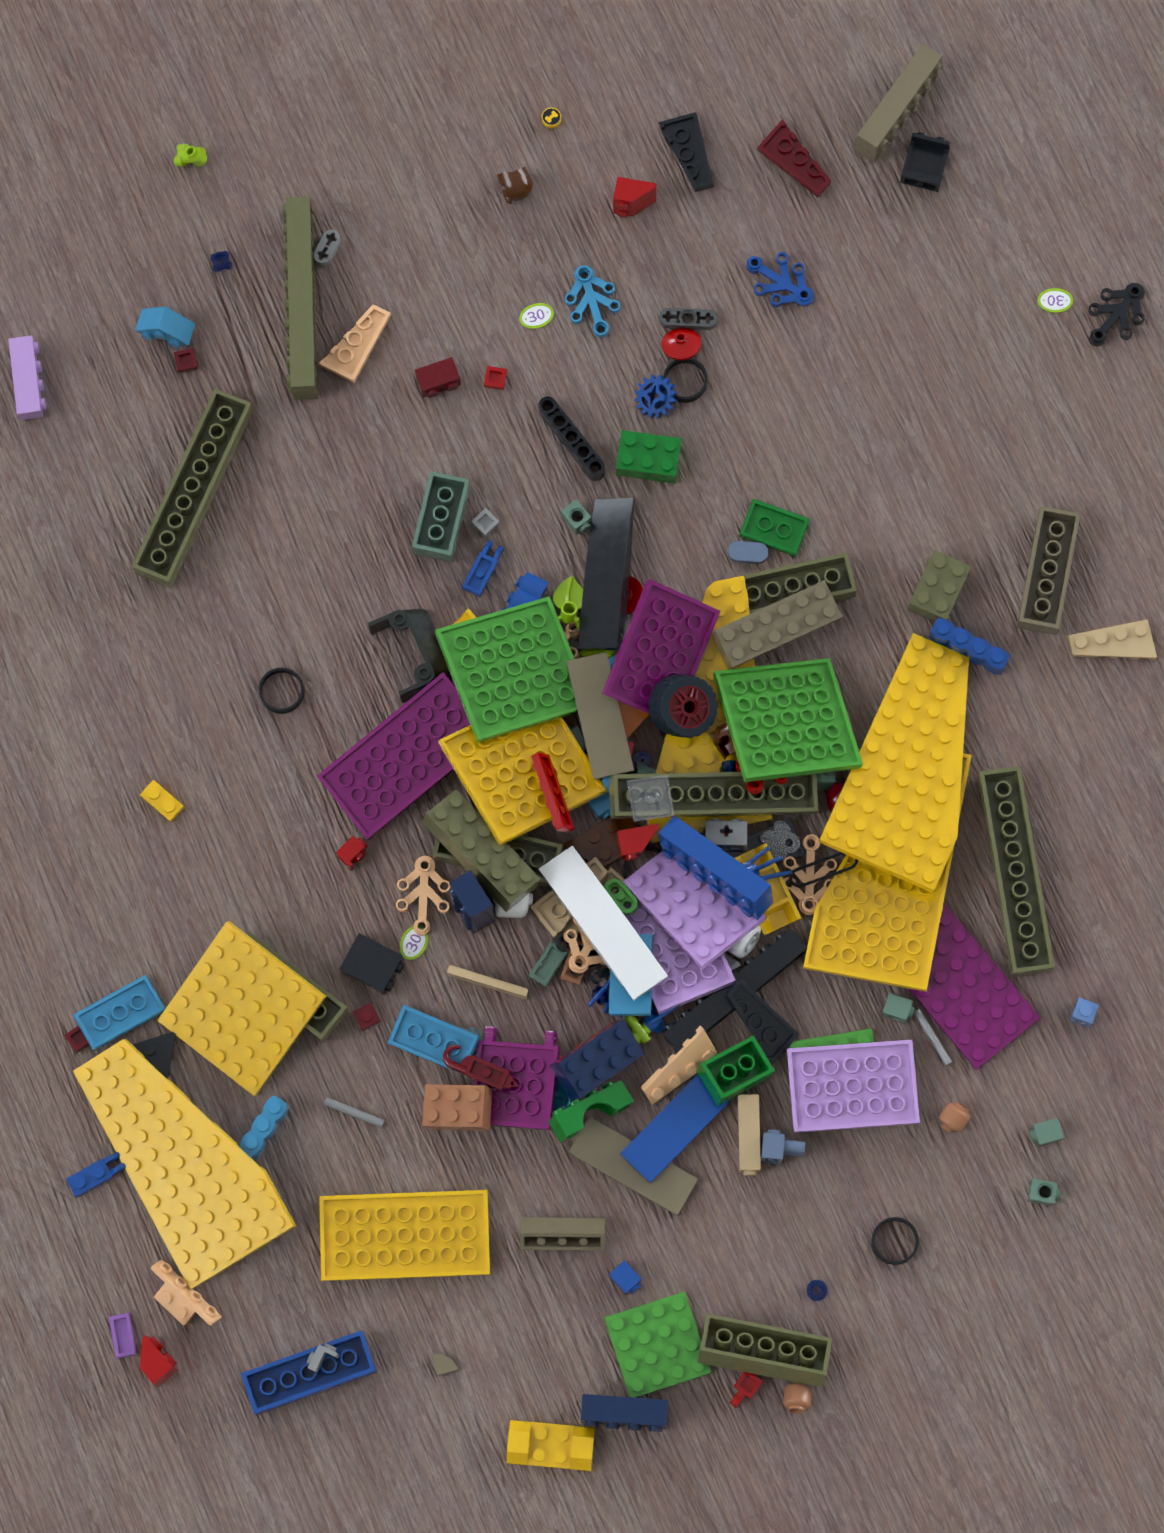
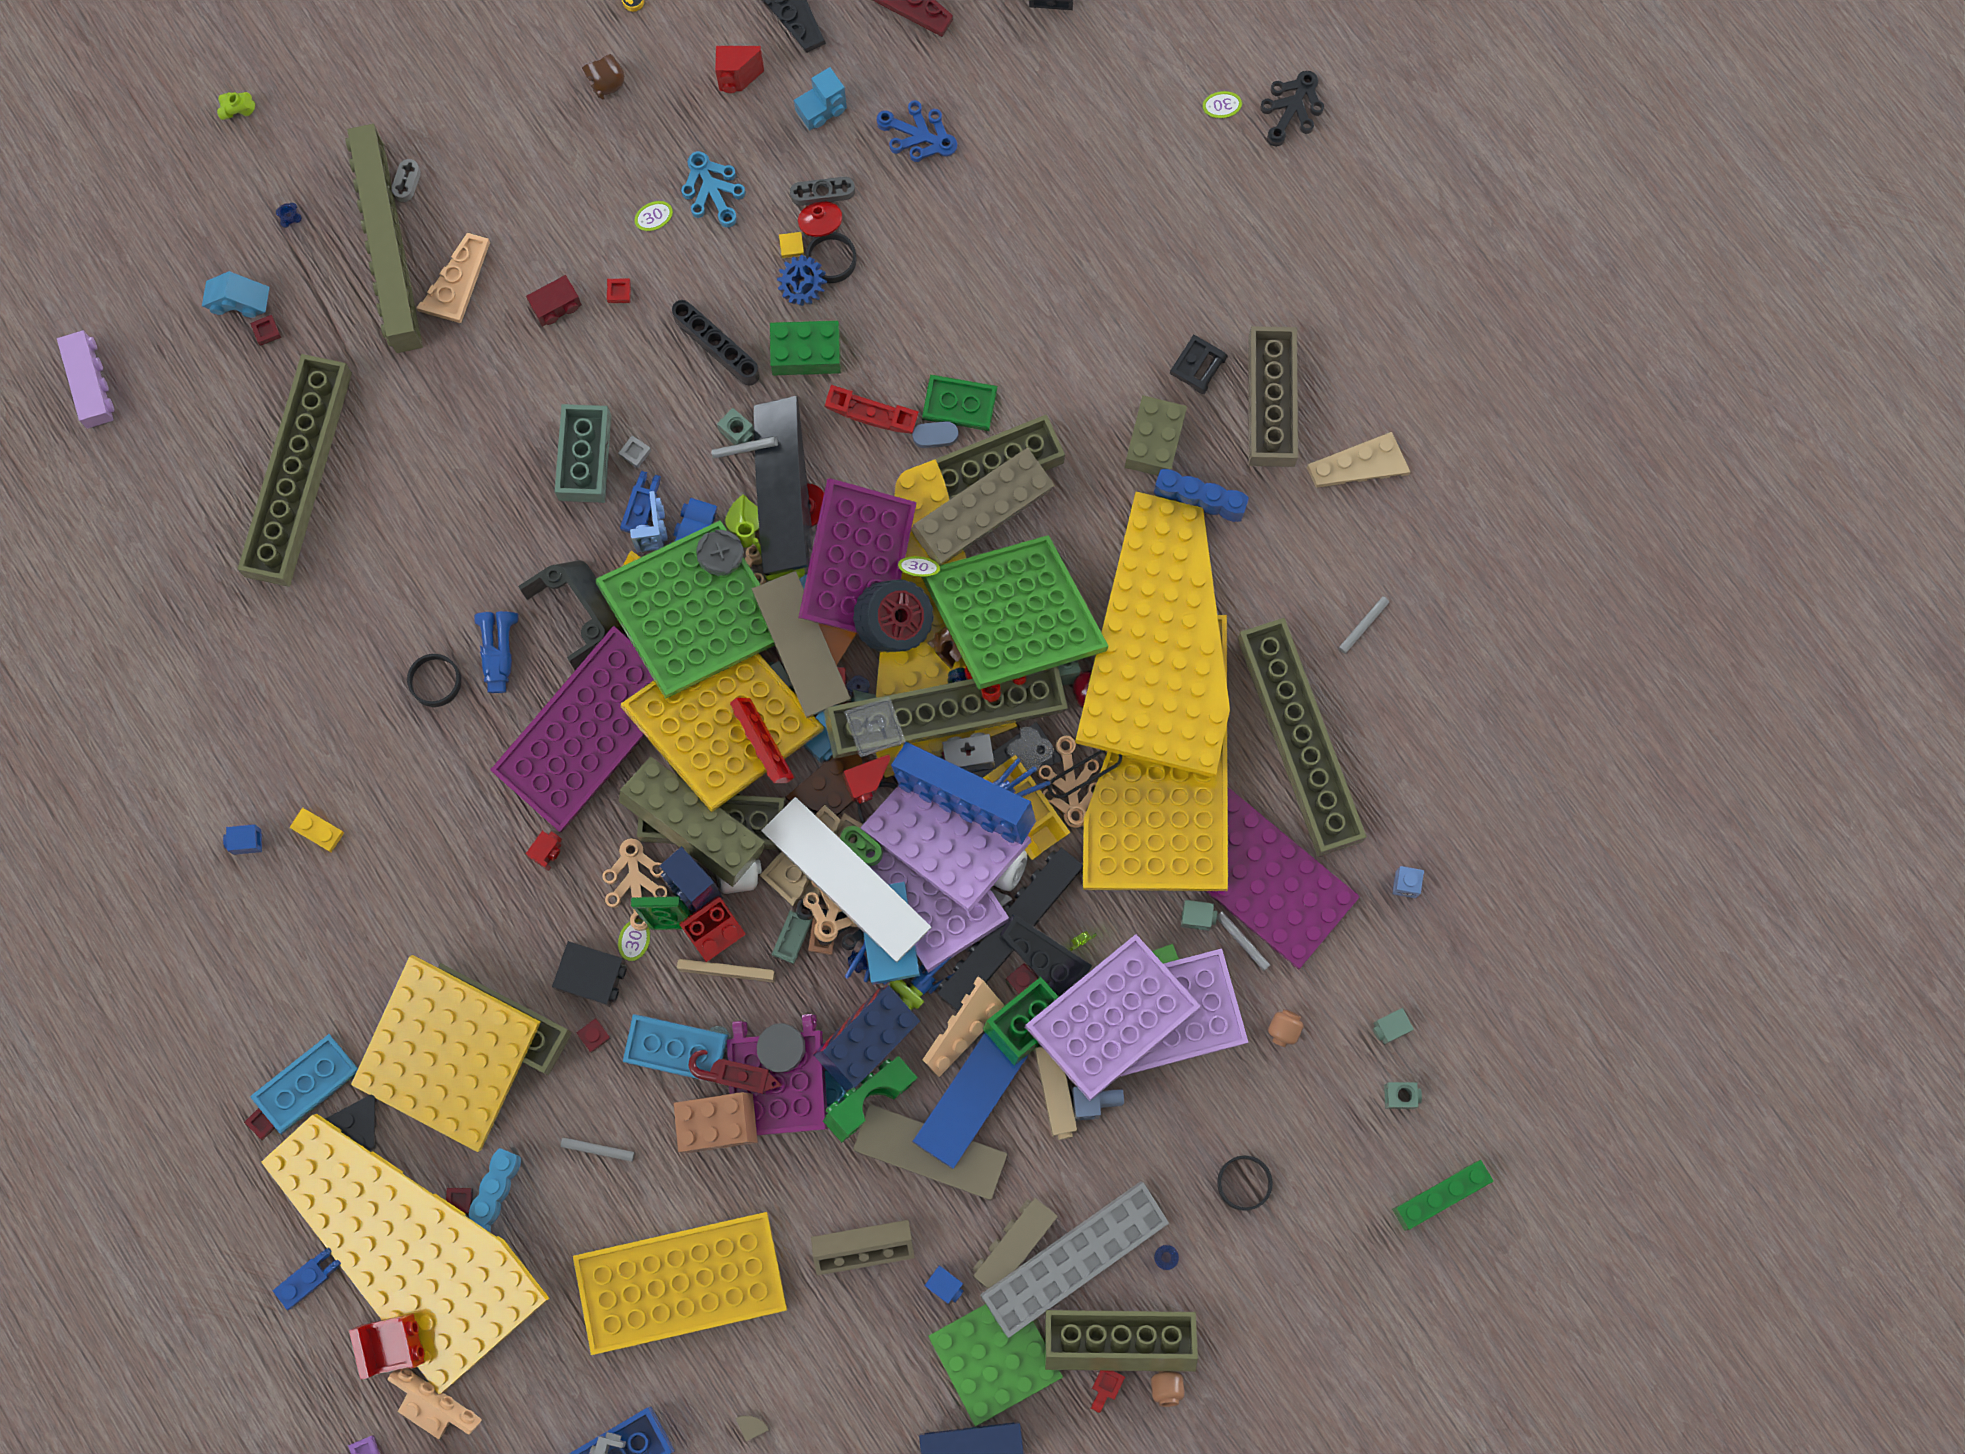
camera: 15 degrees left, 0 degrees up
none -> blue brick [223,824,262,855]
none -> panel [349,1313,425,1380]
none -> dark red plate [446,1188,473,1213]
none -> blue piece [474,611,519,693]
none -> light blue bracket [630,491,668,553]
none -> green tile [631,897,692,930]
none -> red slope [679,896,746,962]
none -> dark grey tile [696,530,744,576]
none -> light grey bar [711,437,778,459]
none -> dark grey tile [757,1023,806,1073]
none -> yellow tile [779,232,804,258]
none -> dark azure brick [794,67,847,131]
none -> red slope [824,385,919,434]
none -> sticker [898,556,940,577]
none -> dark tan brick [972,1198,1058,1289]
none -> light grey plate [980,1181,1169,1338]
none -> dark red plate [1006,963,1038,994]
none -> lavender plate [1025,934,1201,1101]
none -> clear neon green plate [1070,930,1097,951]
none -> black plate [1170,334,1228,394]
none -> light grey bar [1339,596,1389,654]
none -> green arch [1392,1160,1494,1231]

